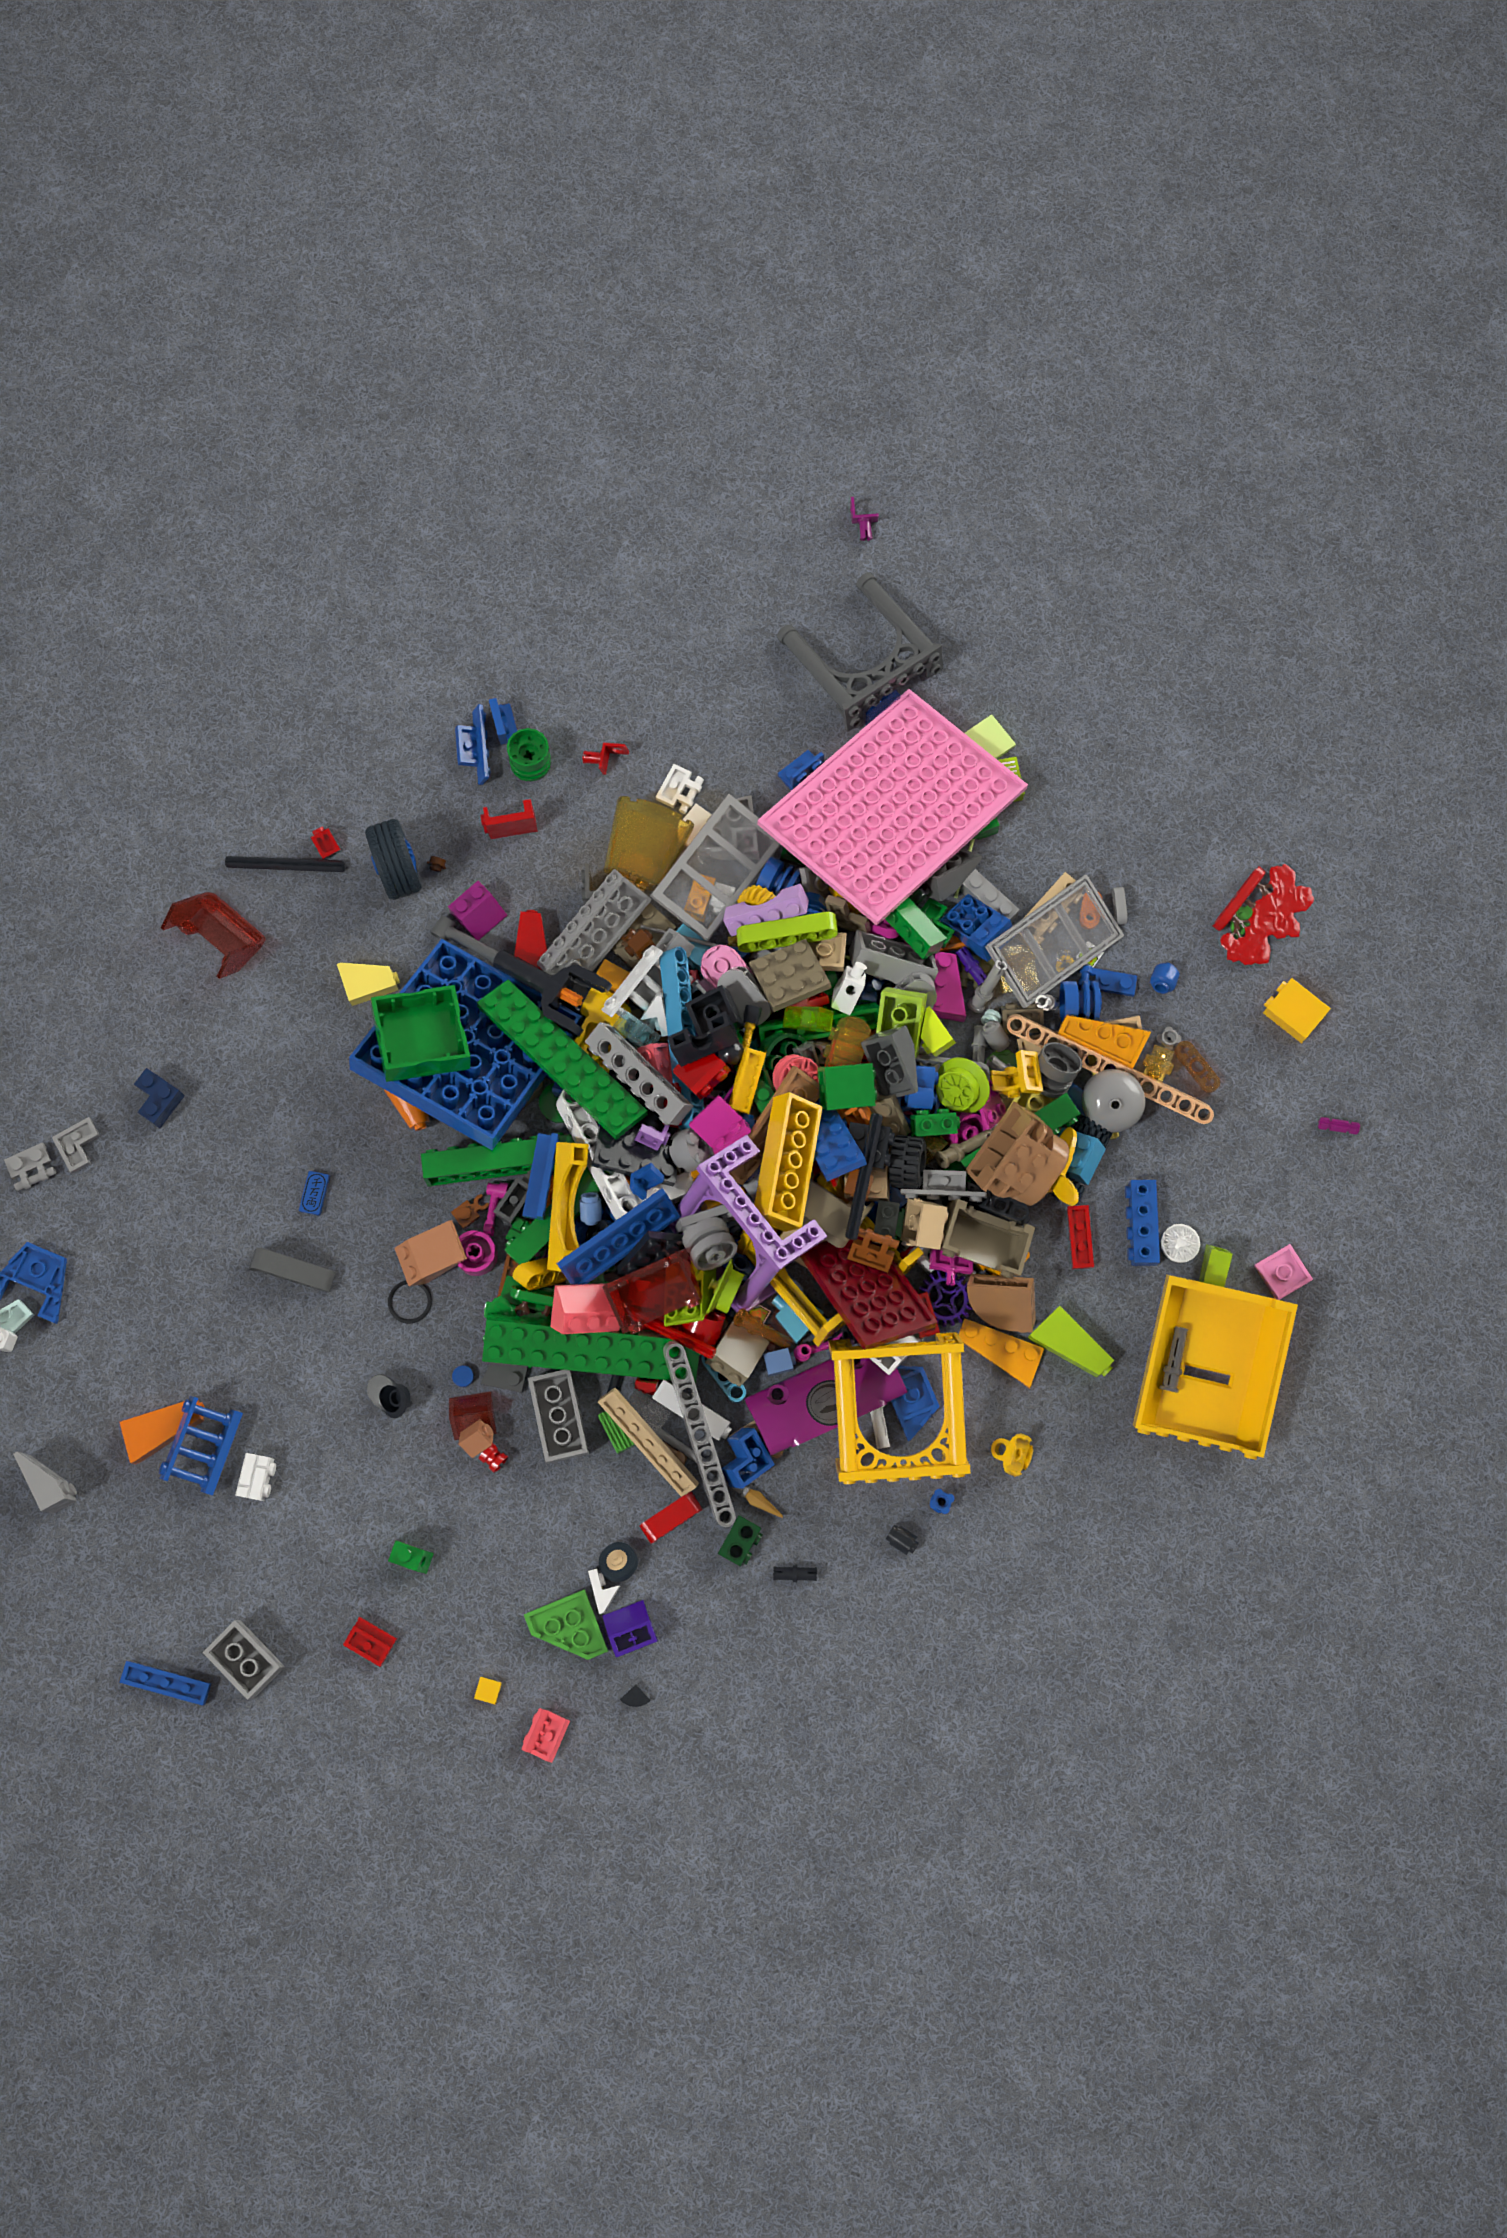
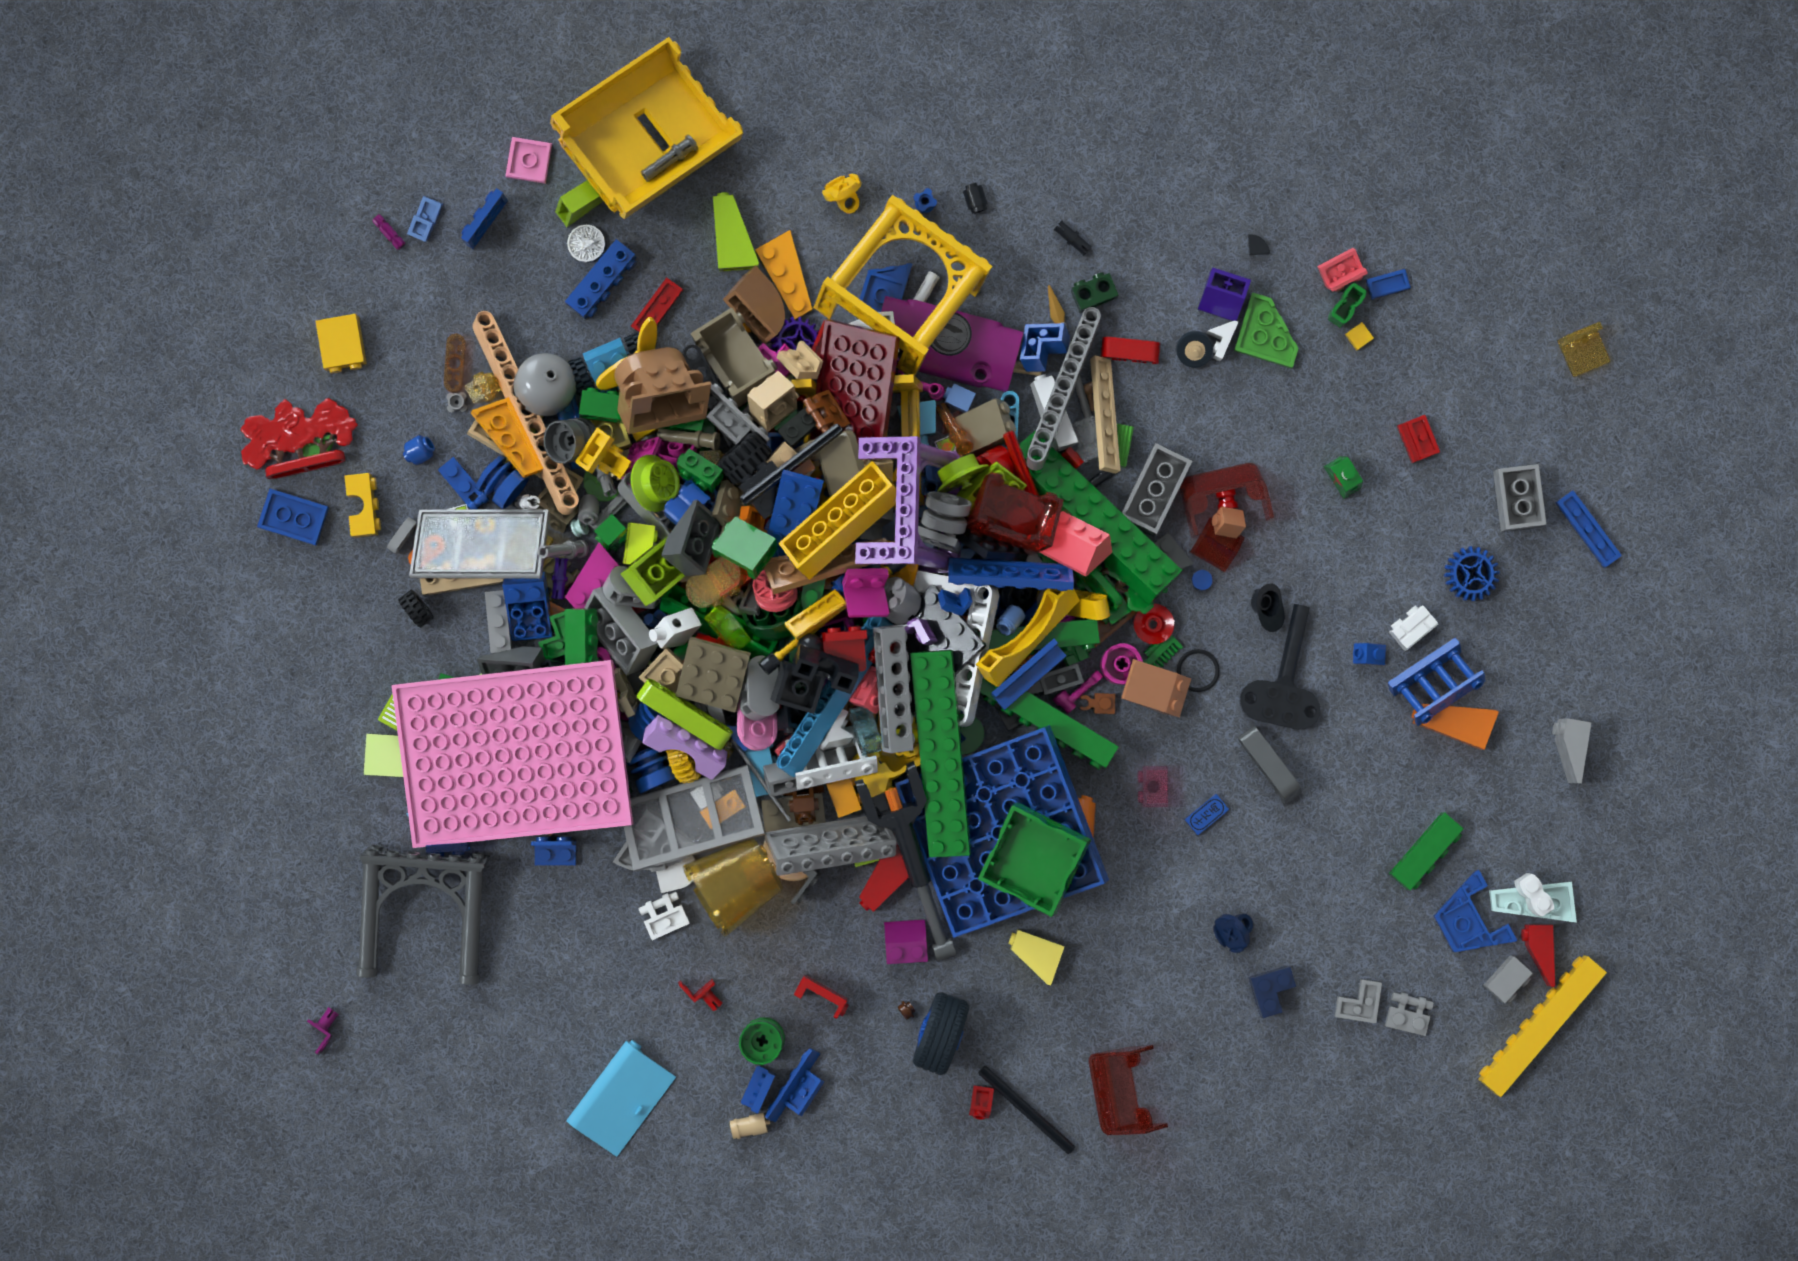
camera: 150 degrees left, 10 degrees up
none -> blue plate [257,489,329,546]
none -> yellow arch [345,473,381,538]
none -> black tyre [398,589,434,628]
none -> medium blue slope [407,196,443,242]
none -> blue plate [461,188,508,249]
none -> medium azure door [566,1040,676,1157]
none -> green arch [594,514,628,553]
none -> tan piece [730,1112,770,1139]
none -> tan bracket [777,341,823,379]
none -> red dish [1134,604,1174,644]
none -> clear pink brick [1137,766,1168,807]
none -> green piece [1143,635,1183,667]
none -> clear red windscreen [1180,463,1274,538]
none -> dark blue tile [1213,914,1253,953]
none -> black piece [1240,604,1320,730]
none -> green brick [1328,283,1366,328]
none -> blue bracket [1353,643,1386,665]
none -> blue tile [1366,269,1411,300]
none -> green brick [1389,812,1464,890]
none -> blue gear [1444,546,1500,601]
none -> clear yellow bracket [1557,321,1610,377]

